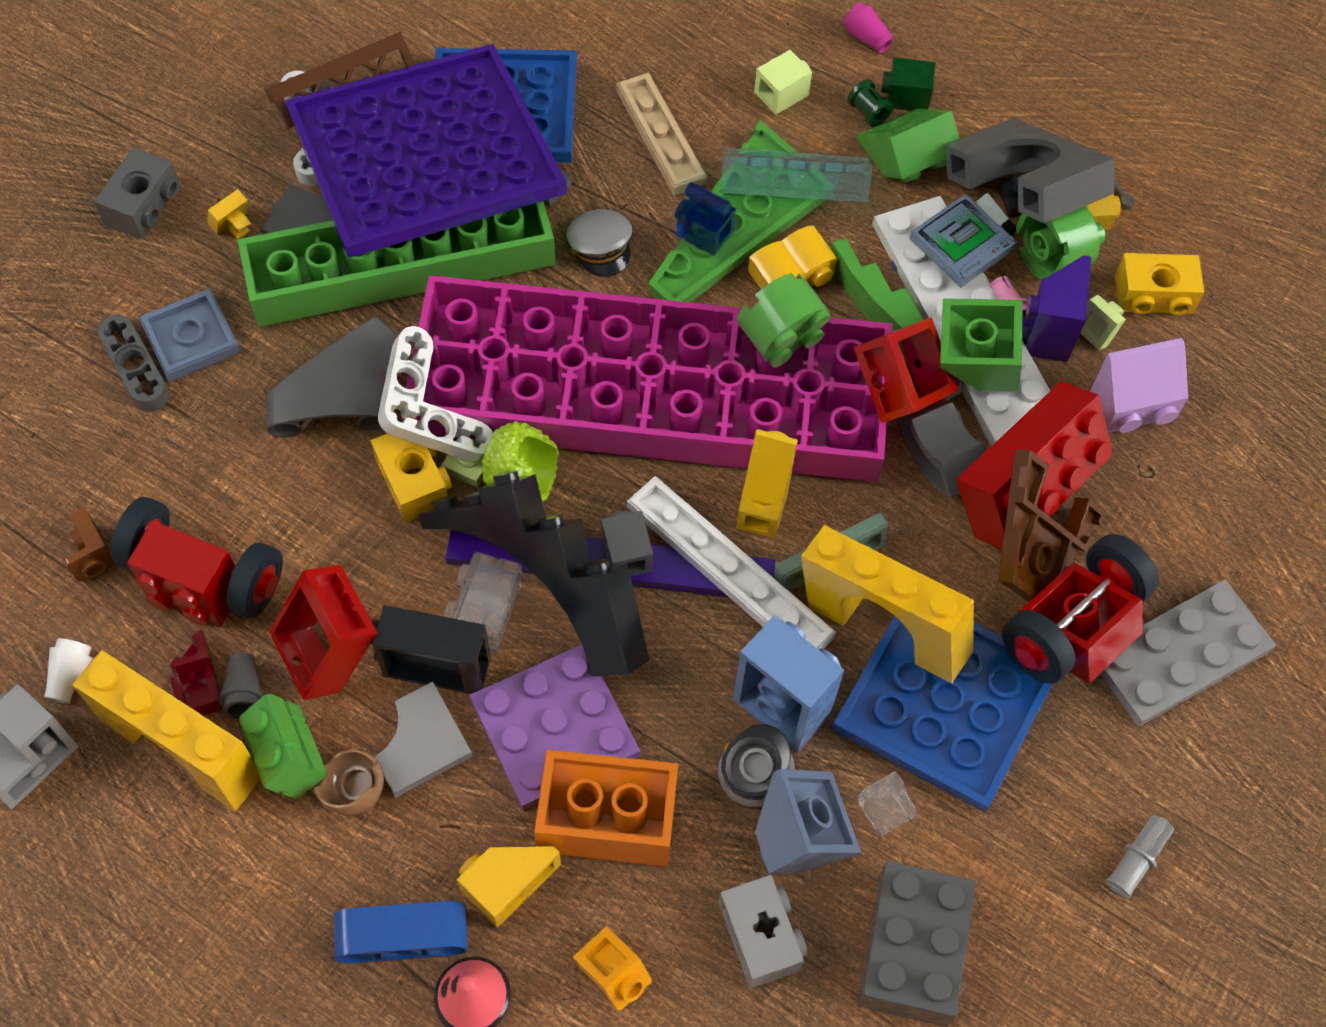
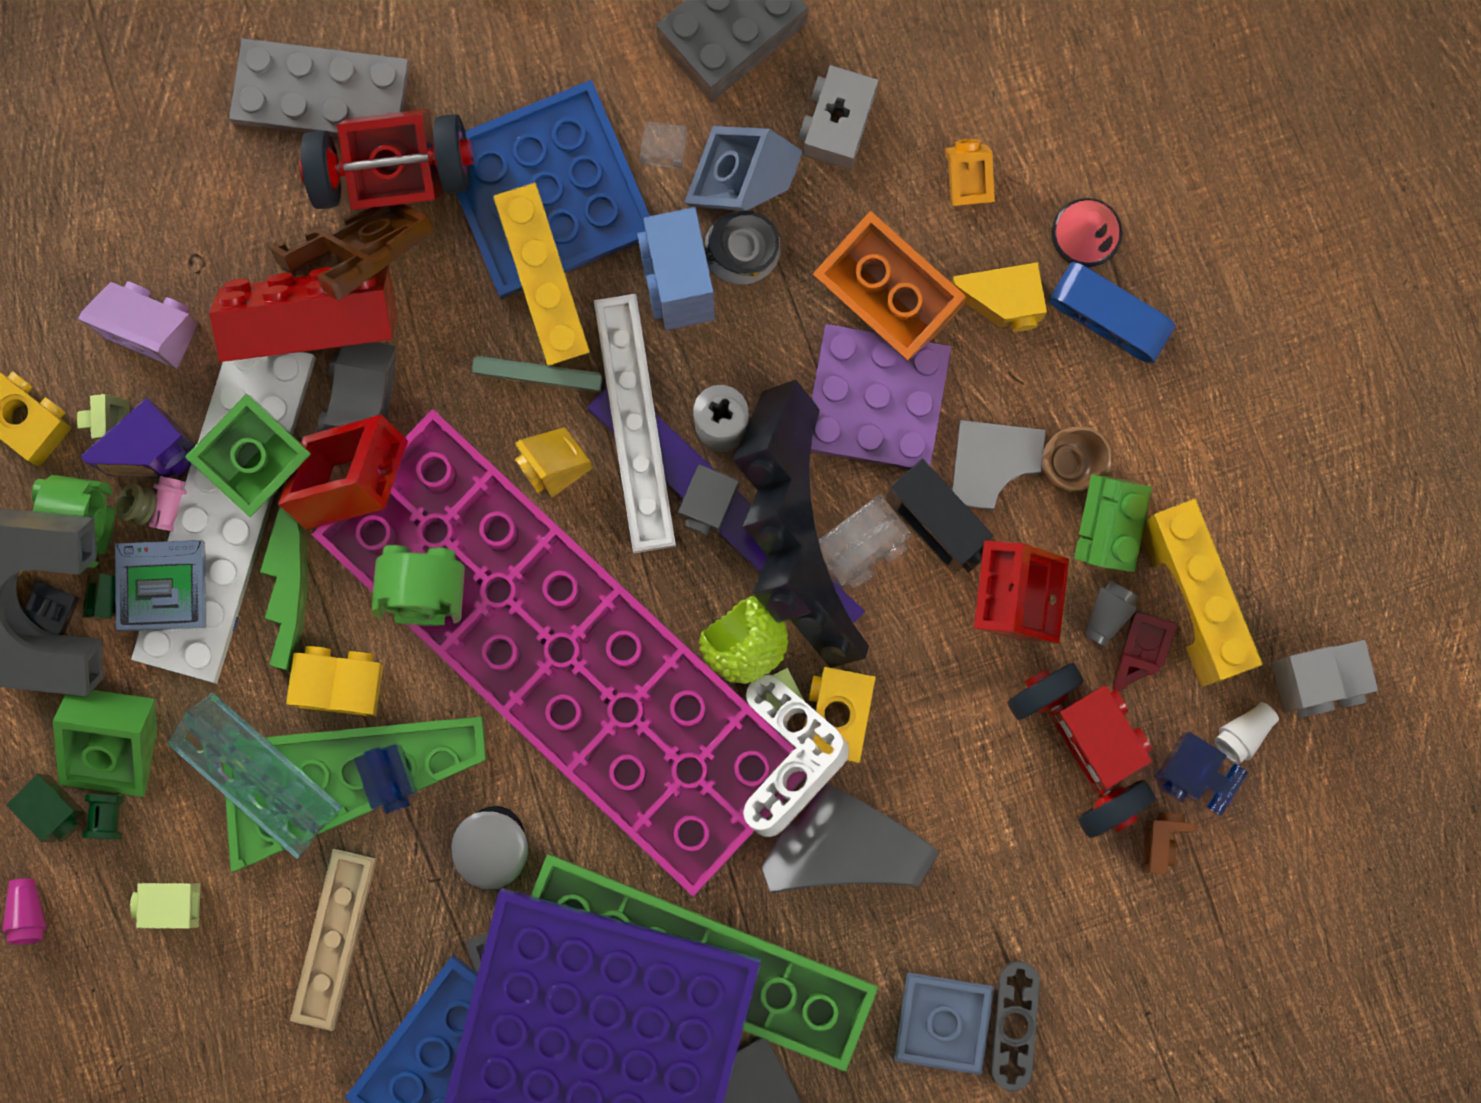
camera: 140 degrees left, 20 degrees up
none -> olive bush [116,483,157,526]
none -> light grey piece [693,385,748,452]
none -> clear blue brick [1155,731,1249,817]

